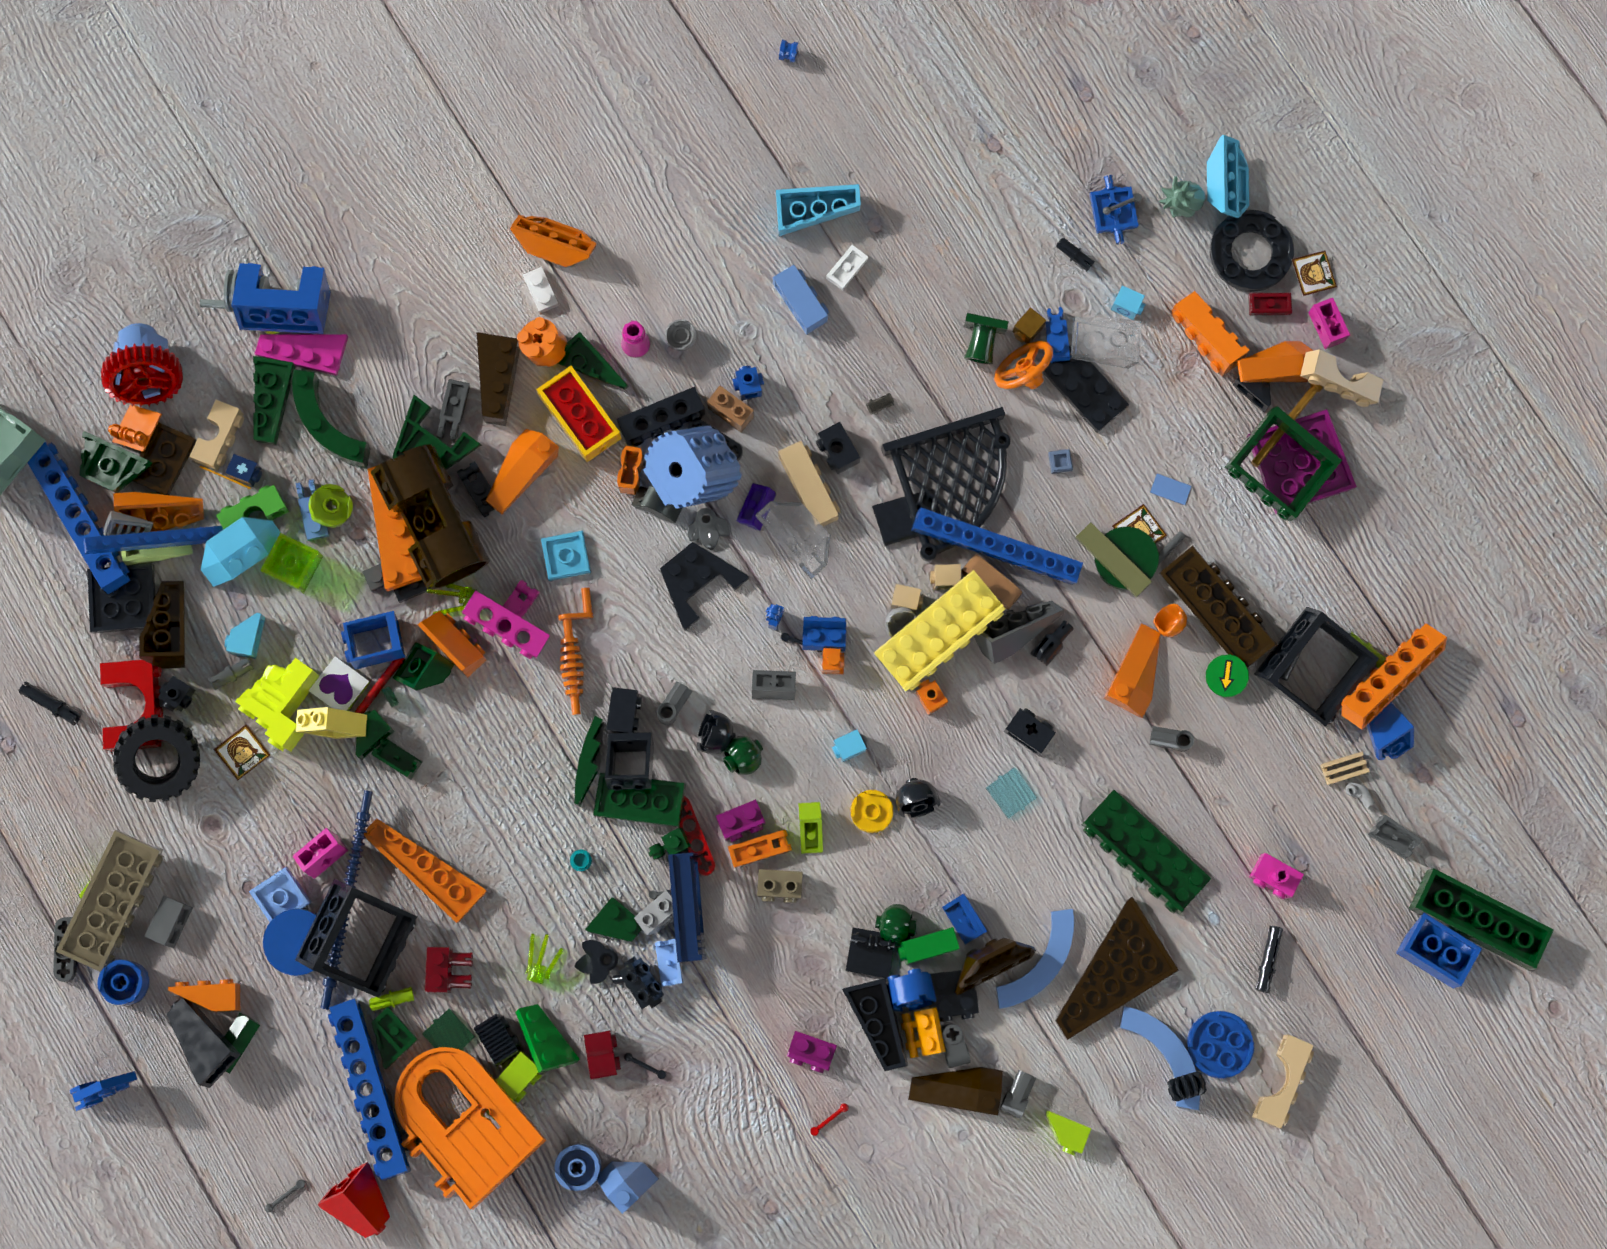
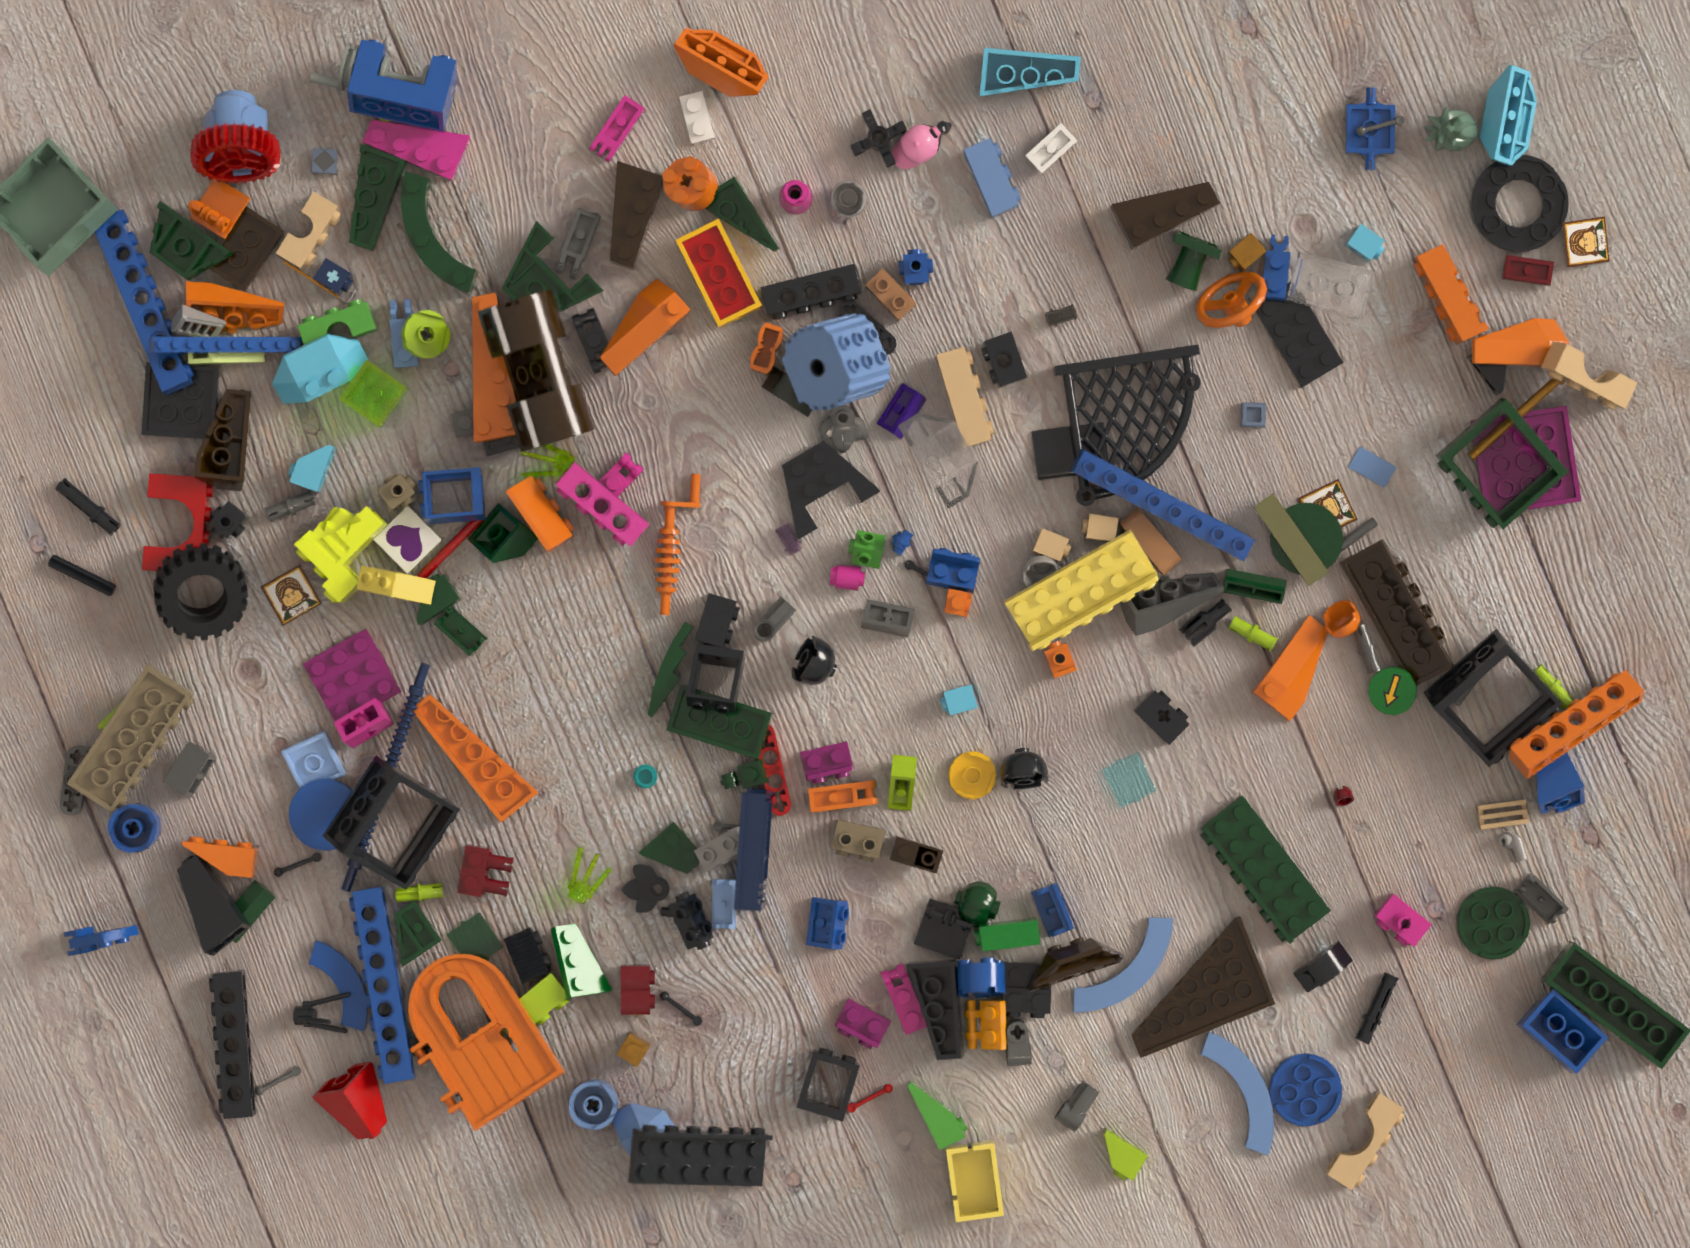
camera: 15 degrees right, 10 degrees up
clear green tile [381,686,399,708] -> none
medium azure tile [541,531,591,581] -> none
dark green plant [723,736,763,775] -> none
dark brown wedge [908,1067,1003,1116] -> none
black axle [1056,238,1095,272] -> none
dark grey piece [1150,726,1194,752] -> none
black gear [1167,1072,1207,1102] -> none
dark pink brick [1308,297,1350,350] -> none
none -> black axle [48,555,116,596]
none -> black brick [209,970,256,1119]
none -> black hinge [274,852,322,877]
none -> black plant [293,992,351,1033]
none -> magenta plate [303,629,402,721]
none -> blue tile [309,940,368,1031]
none -> tile [312,148,338,174]
none -> dark tan brick [377,473,418,511]
none -> dark pink hinge [589,95,645,163]
none -> pearl gold brick [616,1032,651,1067]
none -> black bracket [628,1124,773,1186]
none -> clear purple pin [776,523,802,556]
none -> black window [796,1047,860,1122]
none -> blue bracket [806,897,849,949]
none -> dark pink brick [830,564,865,591]
none -> bright green brick [848,530,886,569]
none -> black pin [850,109,907,168]
none -> dark pink plate [880,963,927,1035]
none -> dark brown slope [890,836,943,874]
none -> bright pink hair [892,121,952,169]
none -> bright green slope [907,1081,968,1150]
none -> light yellow piece [946,1140,1004,1222]
none -> dark brown wedge [1110,182,1220,250]
none -> dark green piece [1223,568,1287,604]
none -> lime pin [1228,616,1278,652]
none -> black brick [1293,941,1353,993]
none -> dark red hinge [1333,786,1354,806]
none -> dark grey pin [1353,624,1382,675]
none -> dark green tile [1456,886,1530,959]

